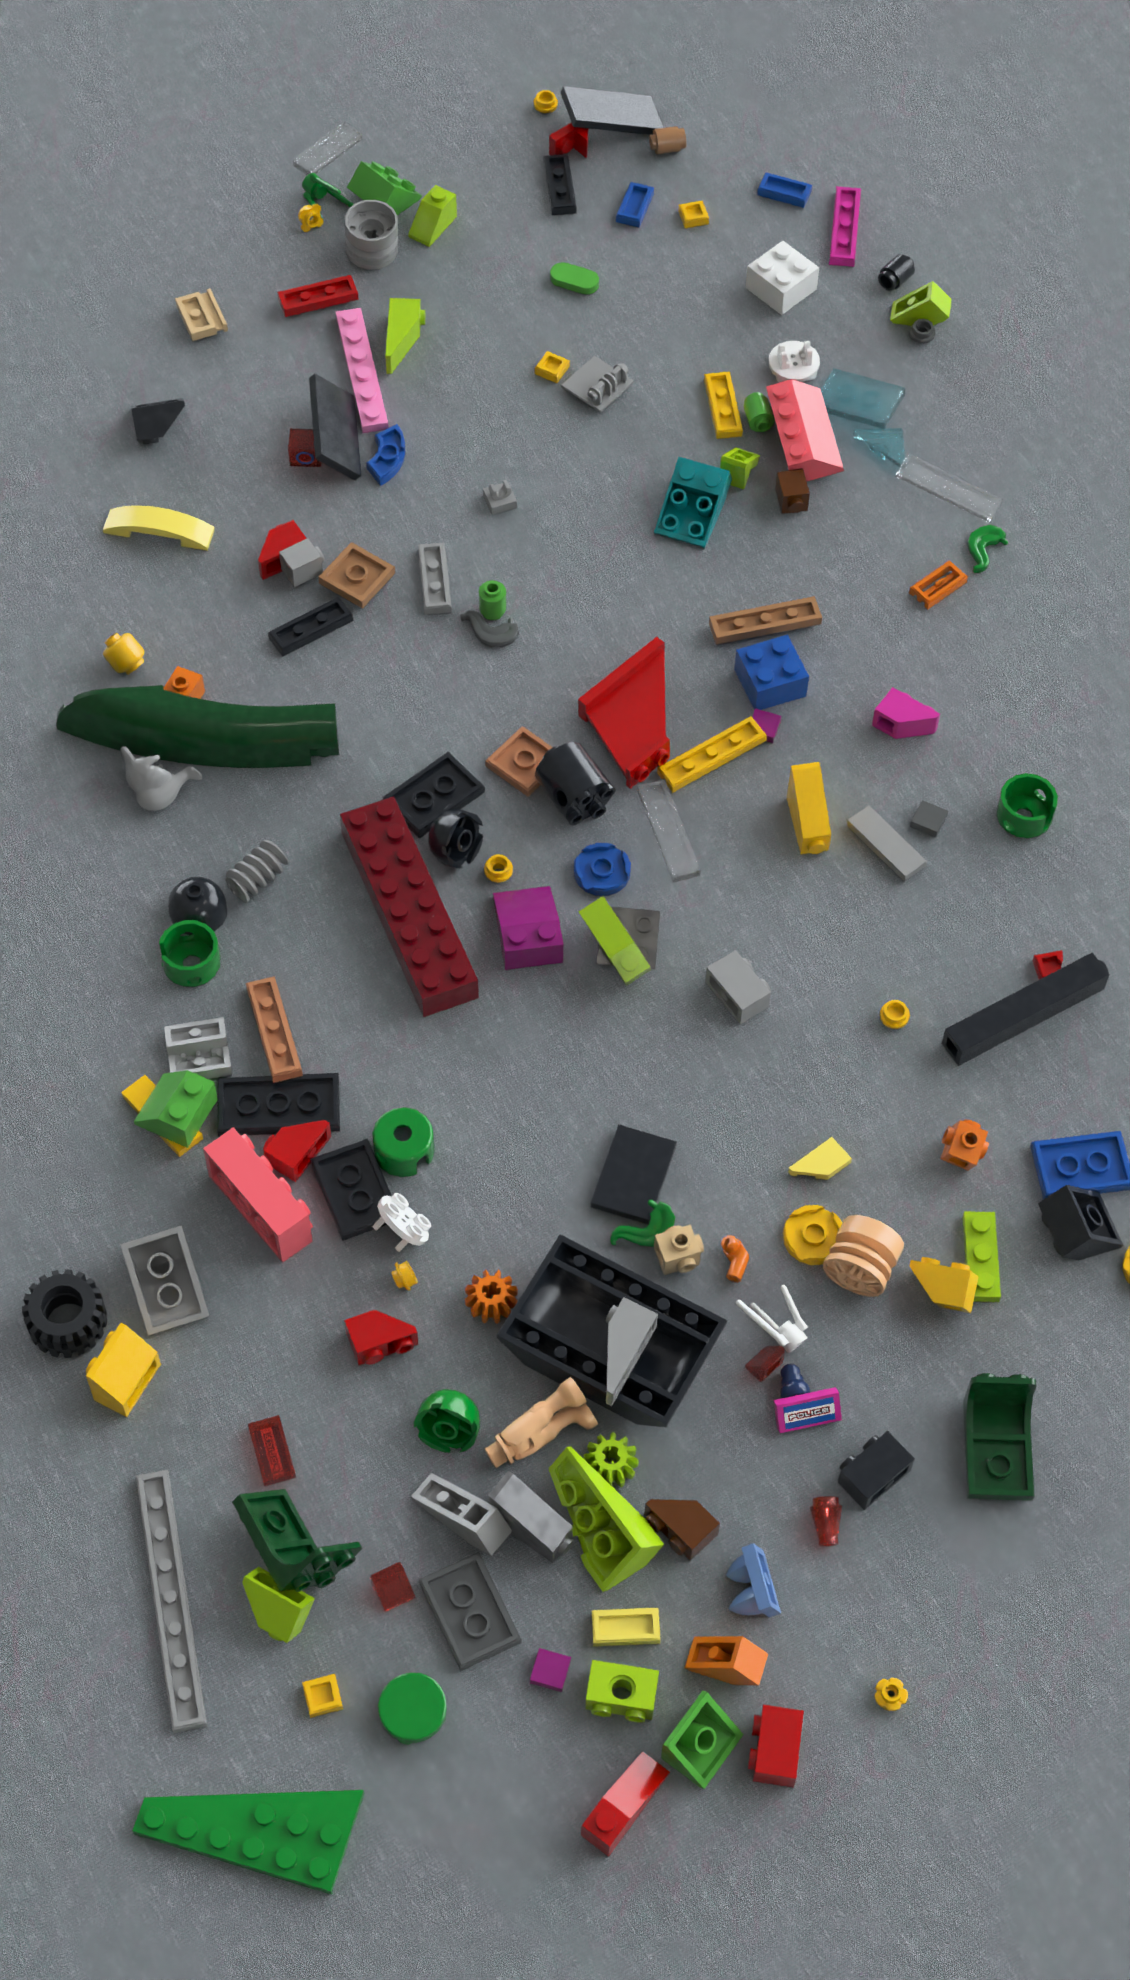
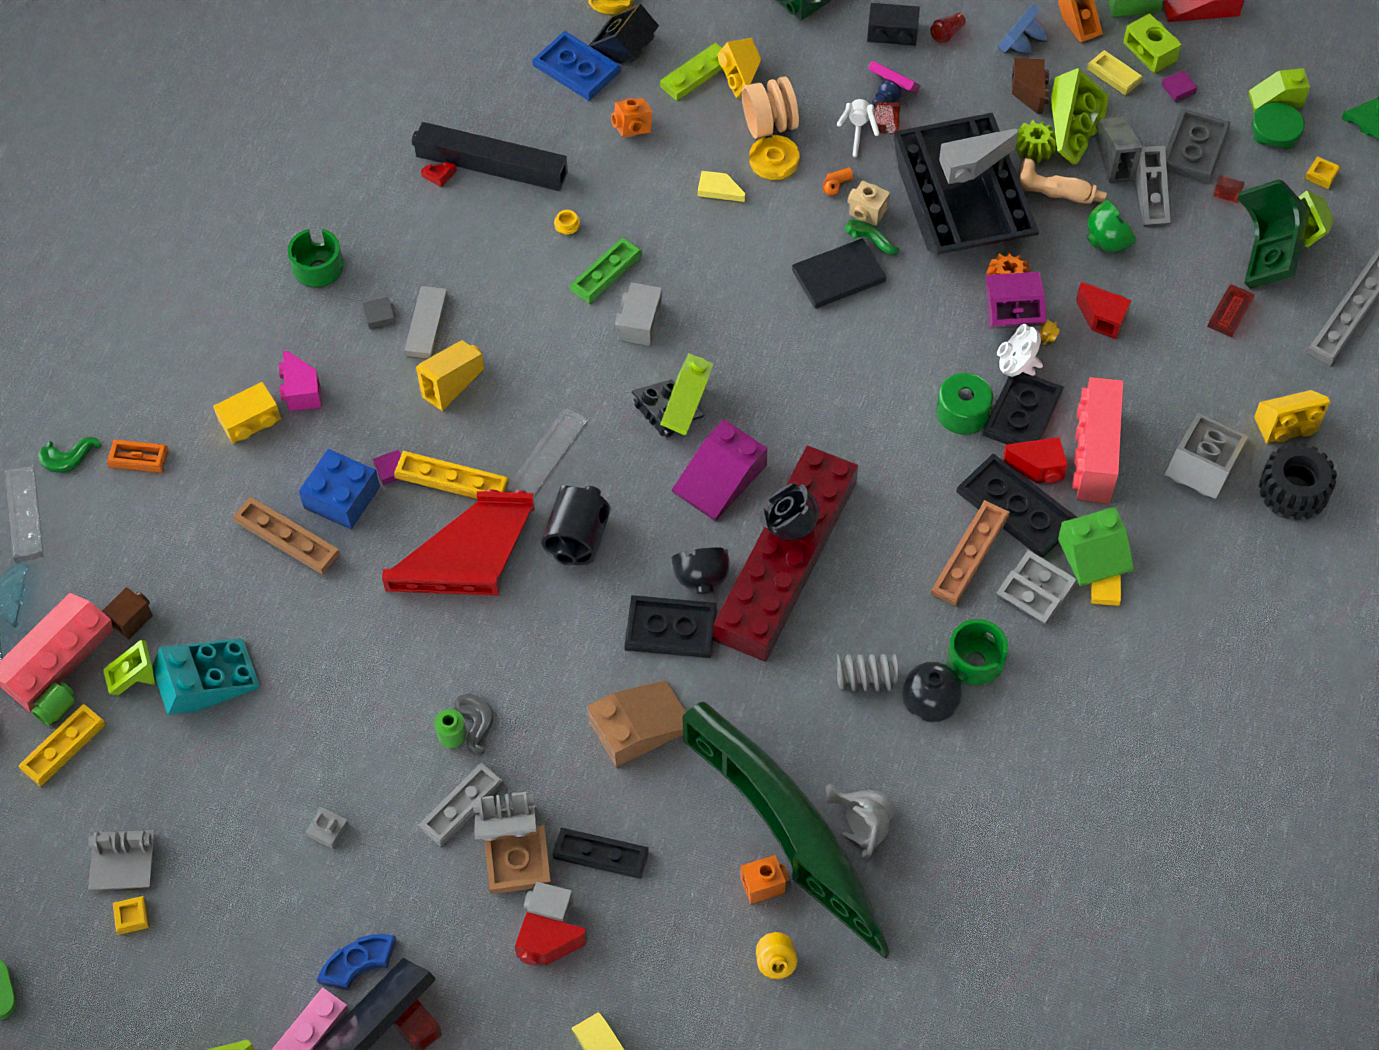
camera: 130 degrees left, 0 degrees up
yellow plate [484,854,513,883] -> none
nougat tile [485,726,553,797] -> none
blue tile [574,843,631,896] -> none
none -> yellow brick [213,382,281,444]
none -> light grey hinge [473,791,536,841]
none -> bright green tile [570,237,642,304]
none -> medium nougat slope [587,680,686,768]
none -> black cylinder [761,483,819,541]
none -> magenta slope [985,272,1047,329]
none -> lime slope [1248,68,1310,113]

